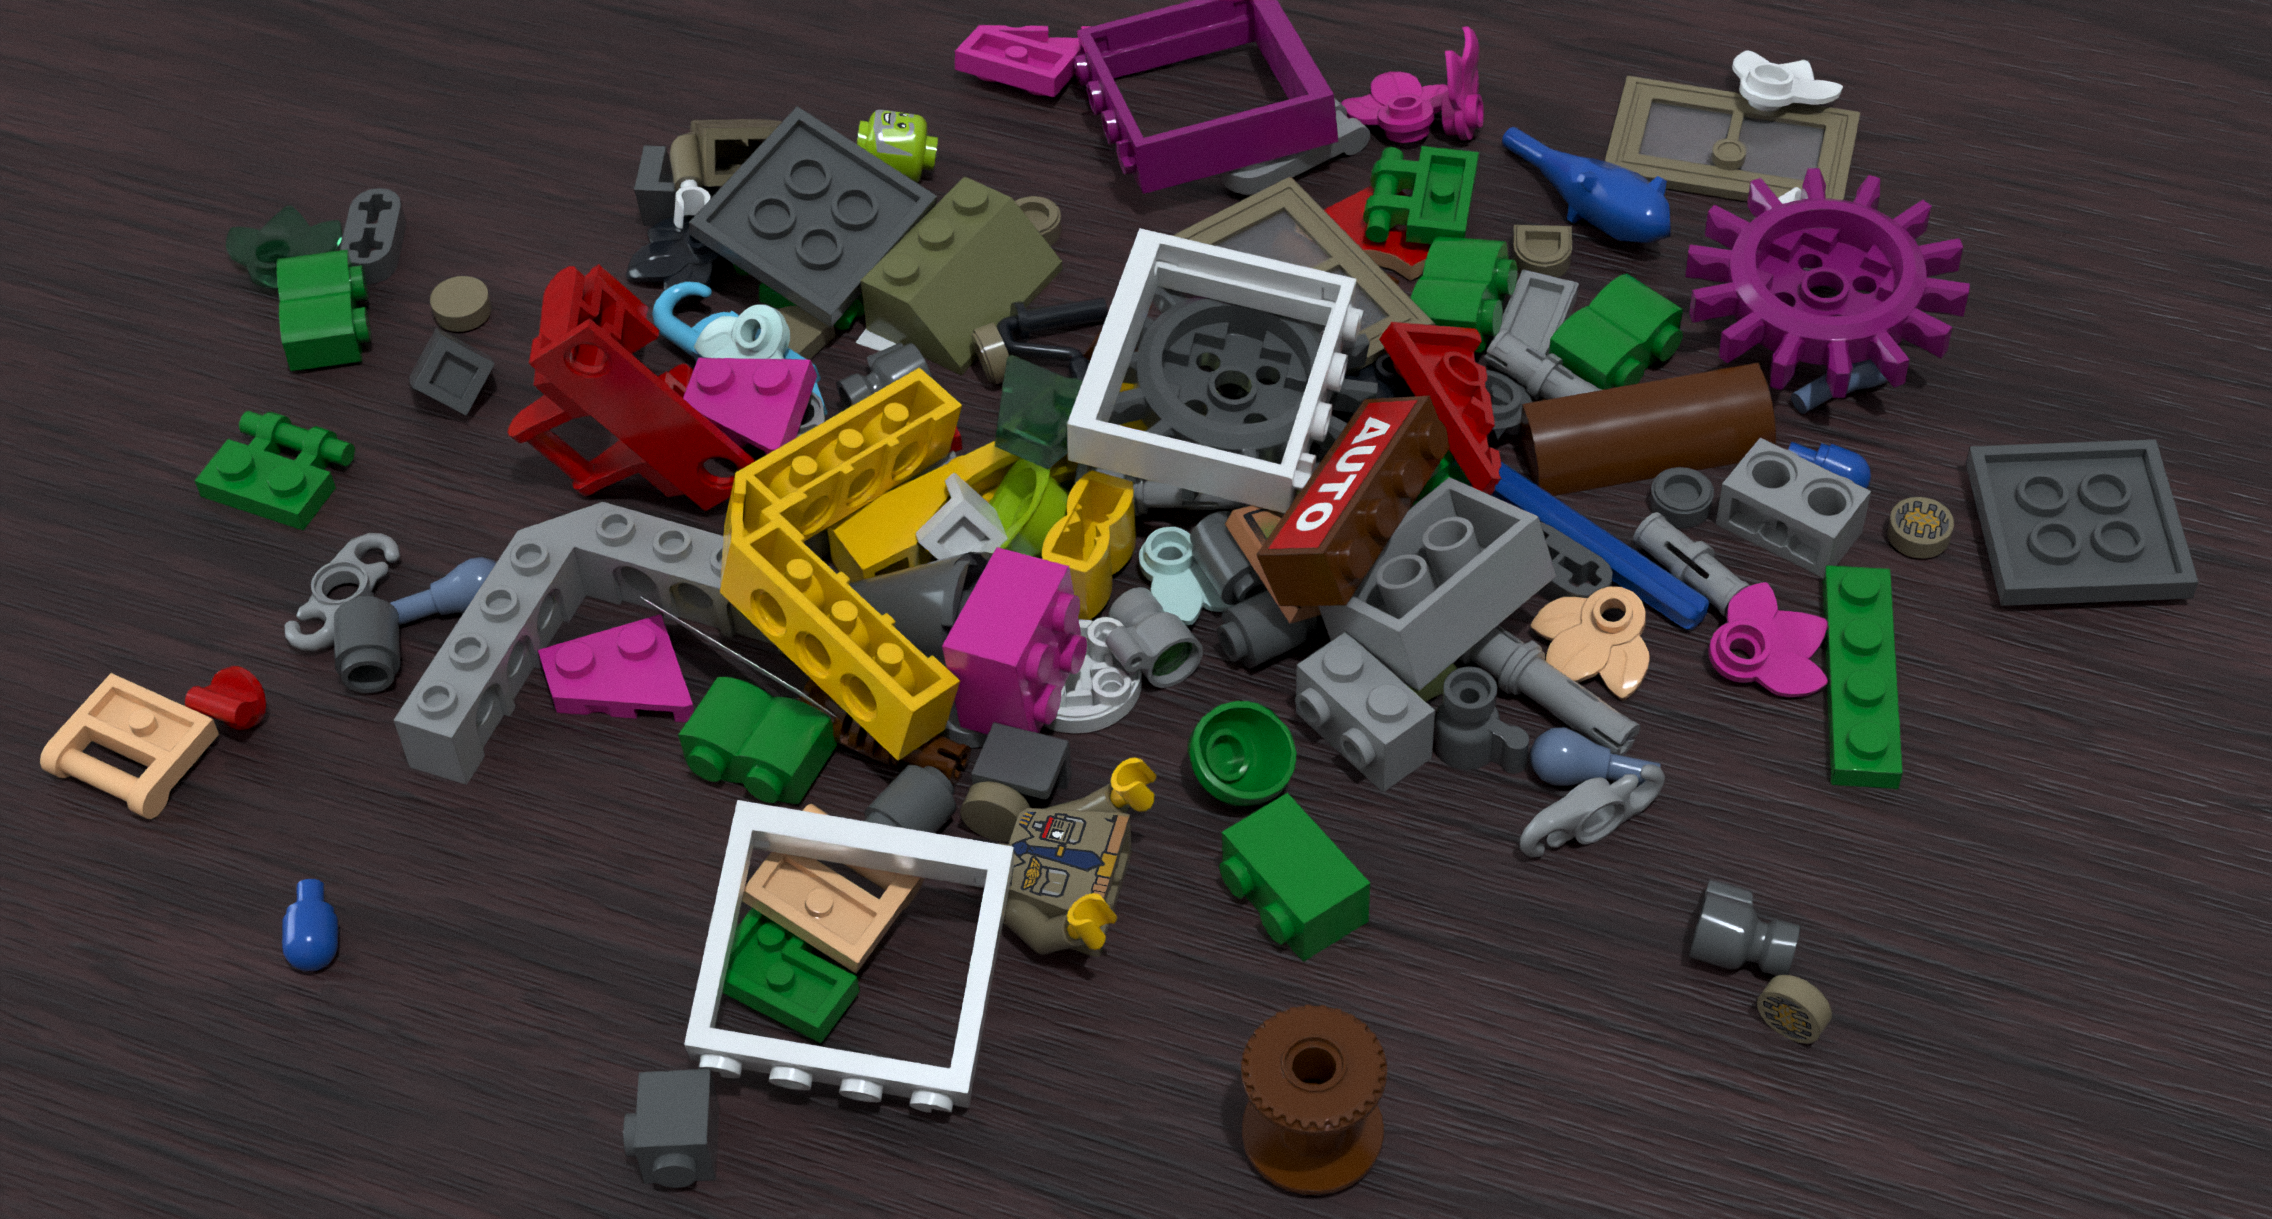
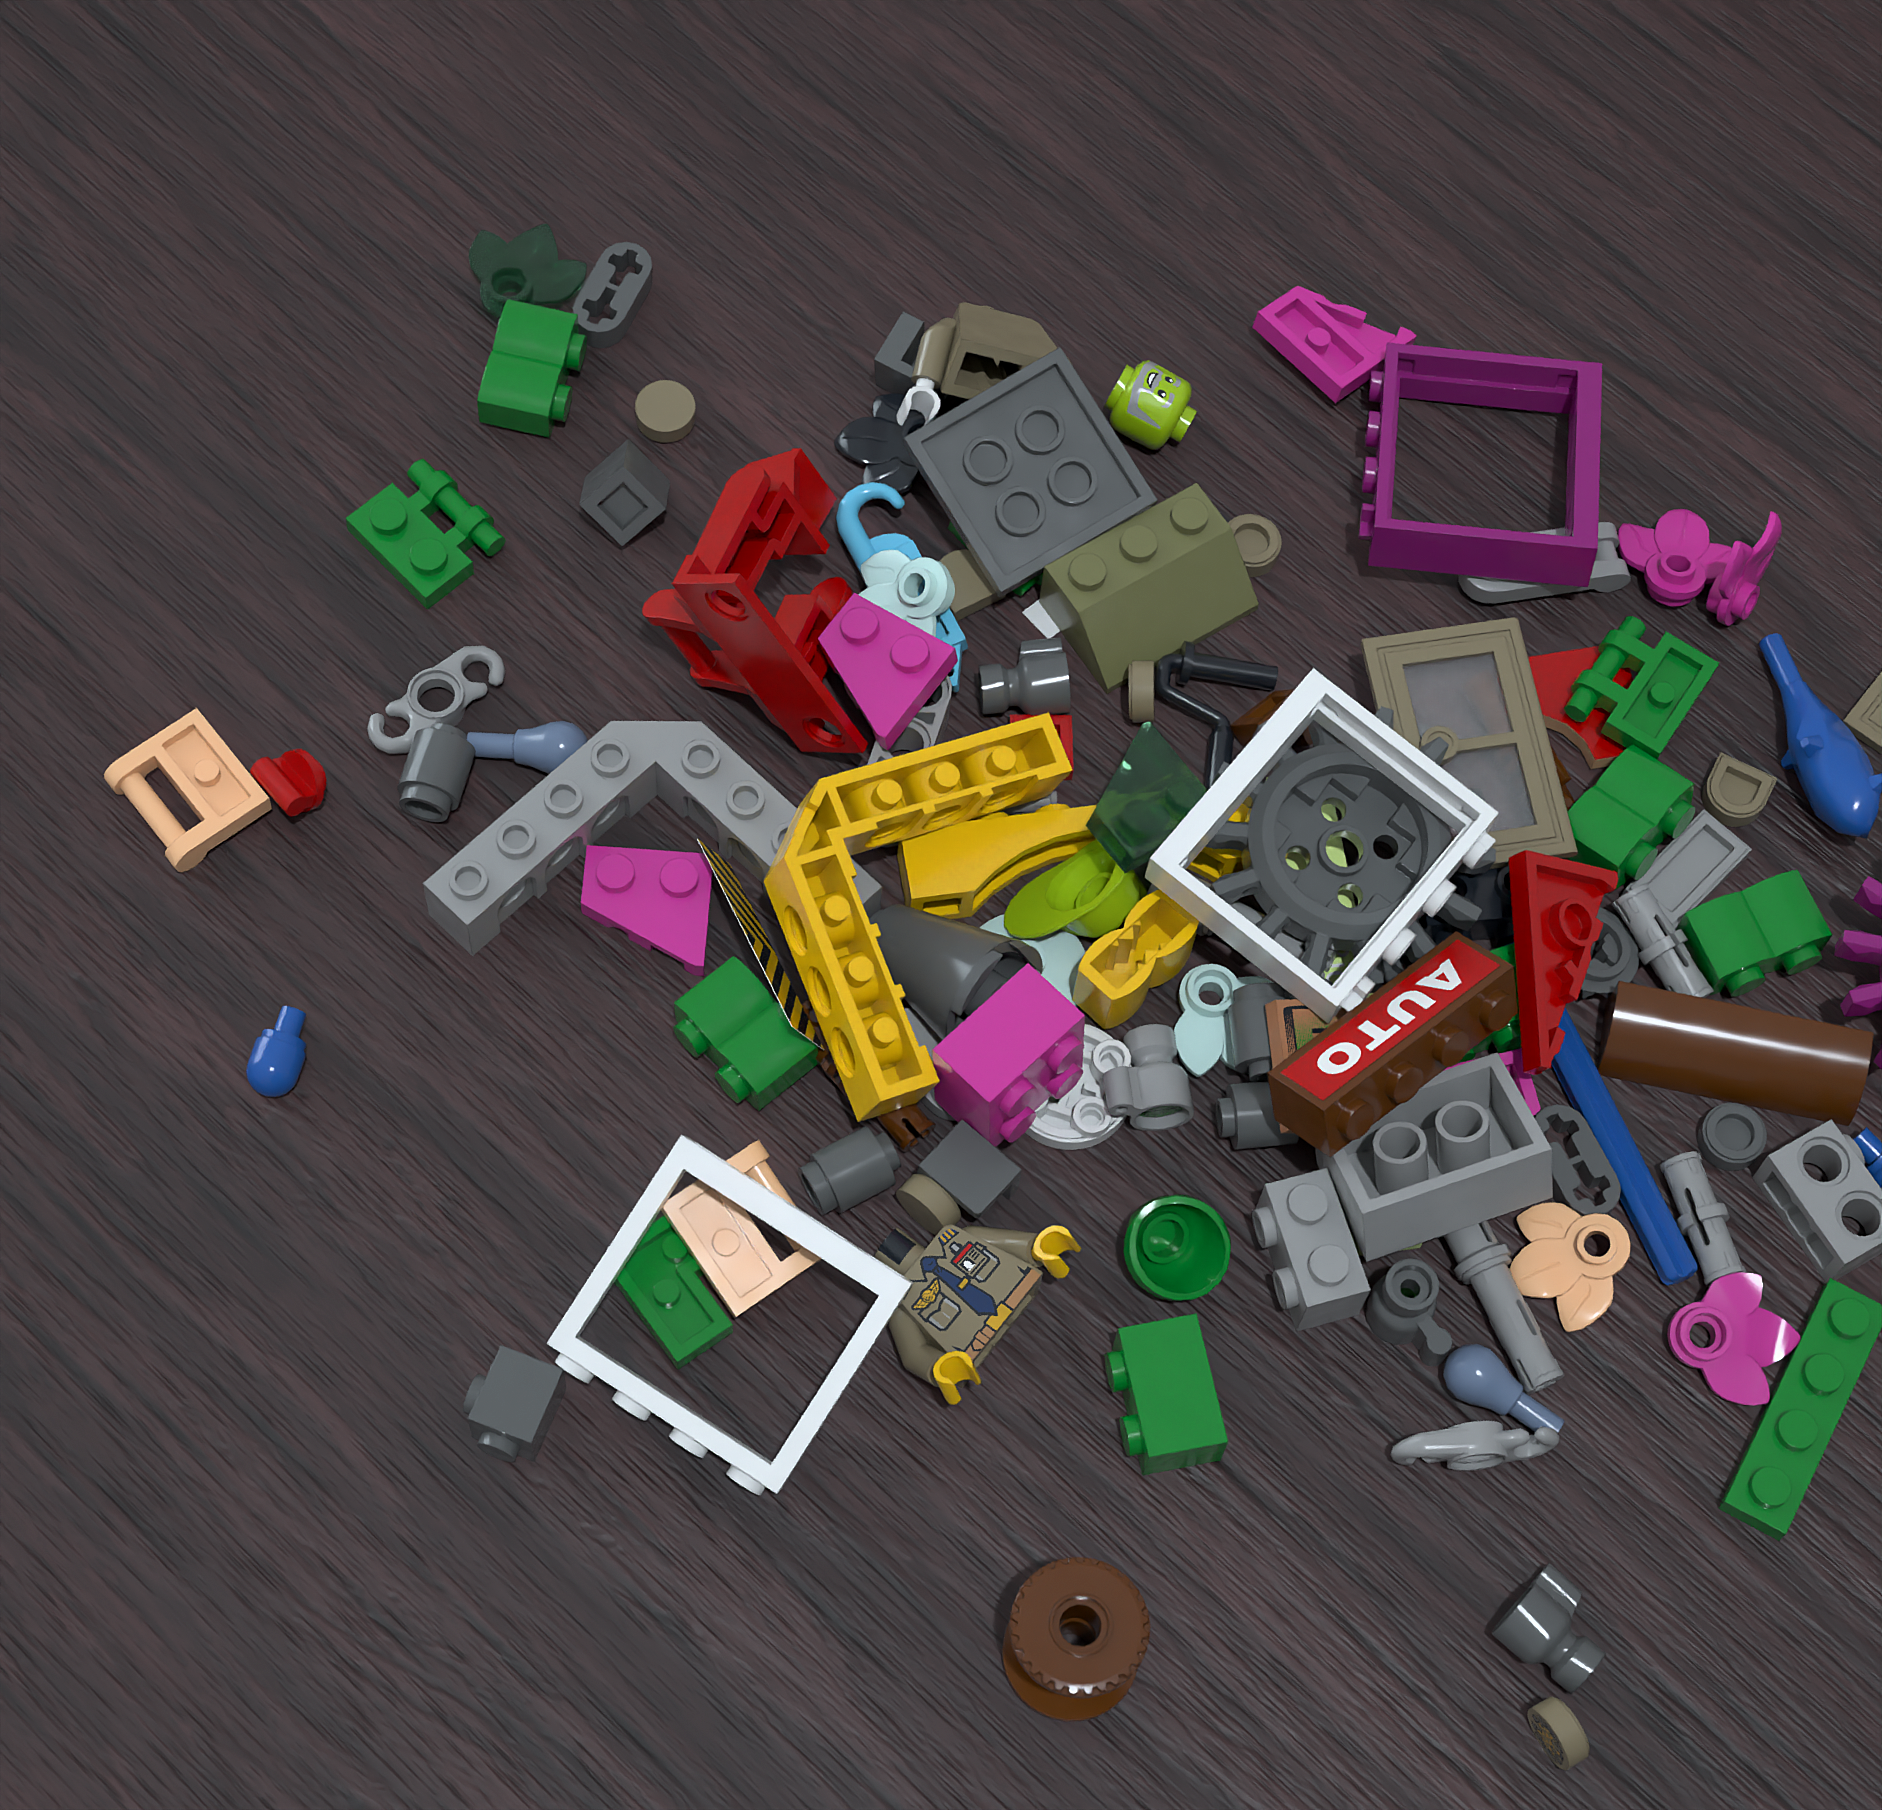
camera: 15 degrees right, 15 degrees up
white panel [916,472,1008,560] -> none

